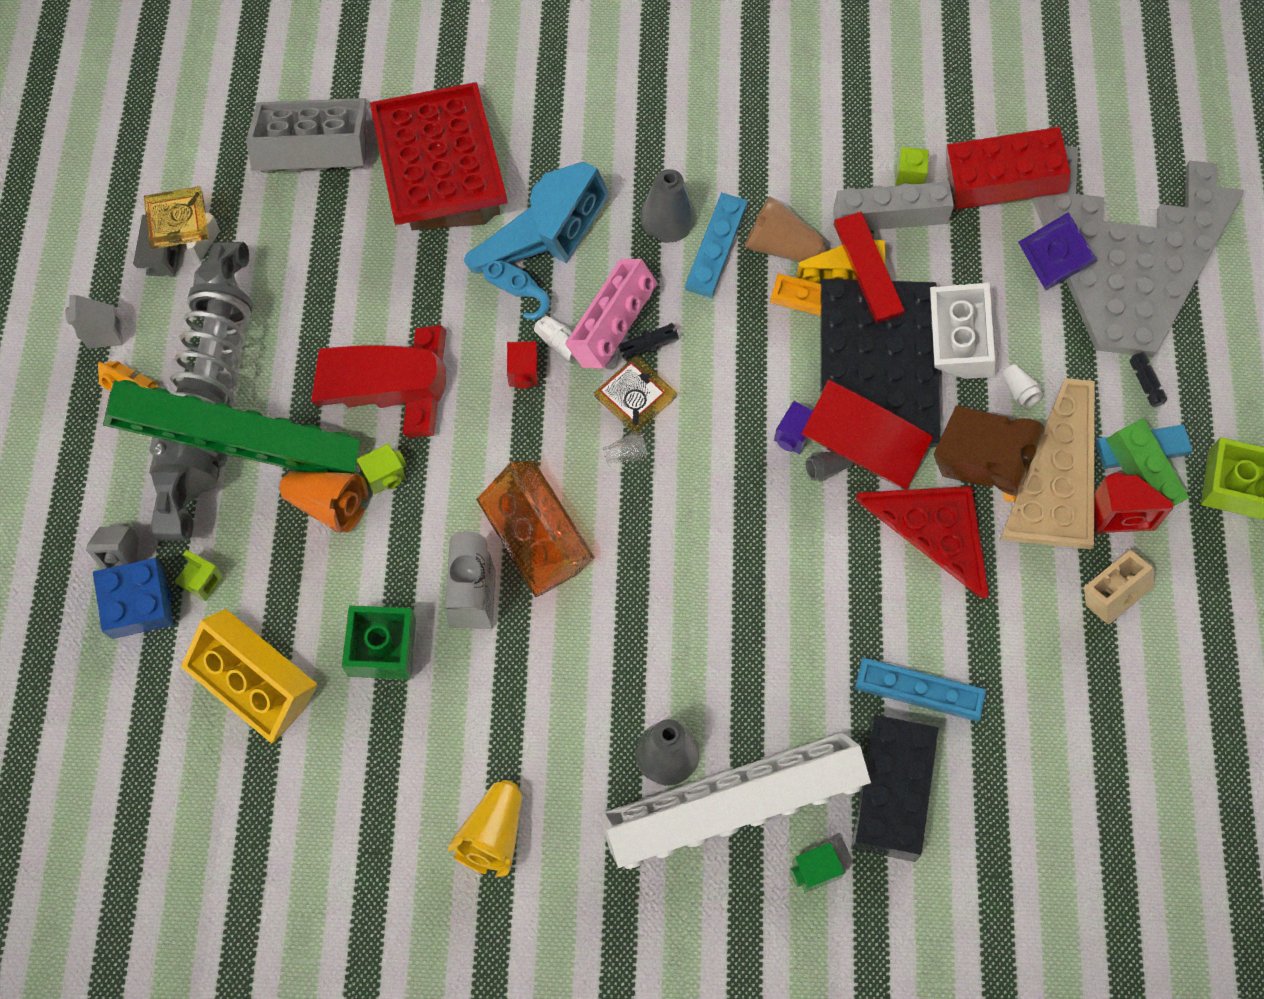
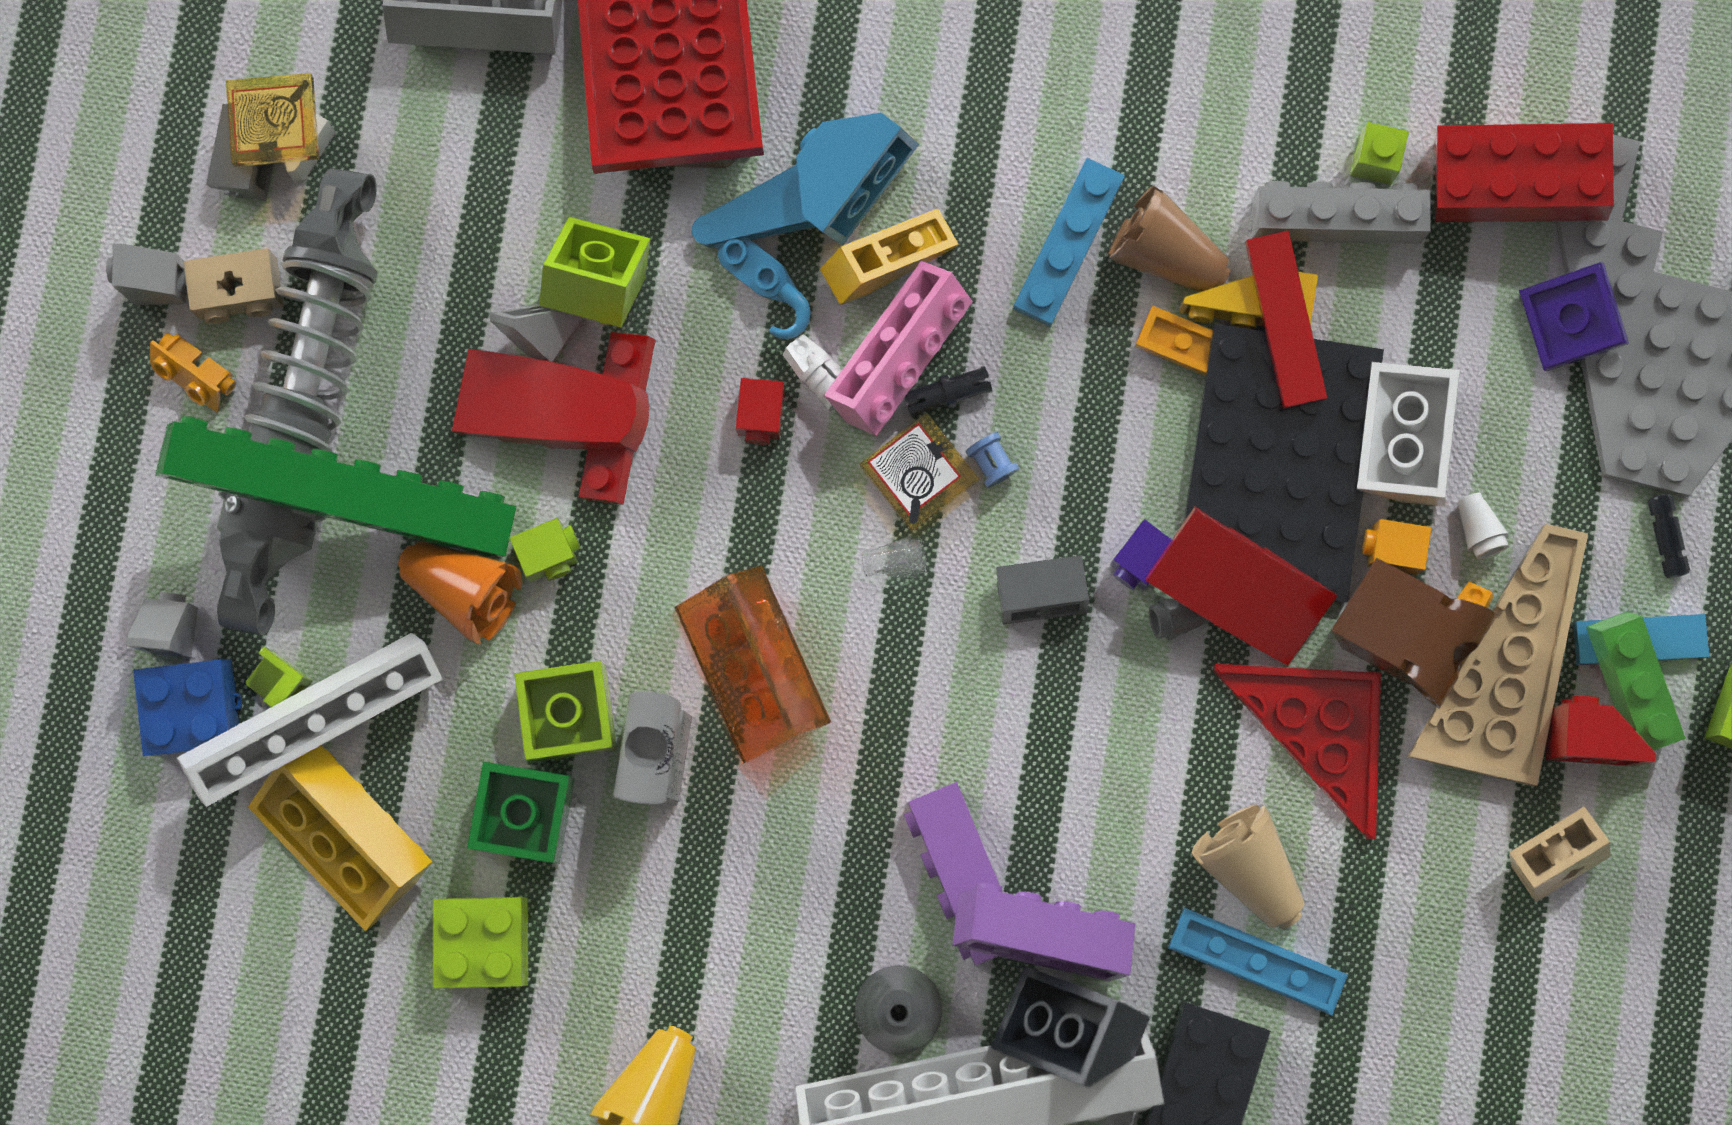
camera: 10 degrees right, 15 degrees up
dark grey cone [640,169,696,243] -> none
none -> white brick [177,633,443,807]
none -> tan brick [184,248,284,323]
none -> lime brick [433,897,528,988]
none -> light grey slope [489,304,583,362]
none -> lime brick [514,661,617,763]
none -> lime brick [539,217,650,327]
none -> yellow slope [820,208,958,305]
none -> medium lavender brick [904,782,999,965]
none -> medium lavender brick [953,882,1135,982]
none -> medium blue bush [965,432,1020,488]
none -> black slope [991,966,1150,1088]
none -> dark grey hinge [996,555,1089,625]
none -> tan cone [1191,804,1305,929]
none -> light orange brick [1362,519,1432,575]

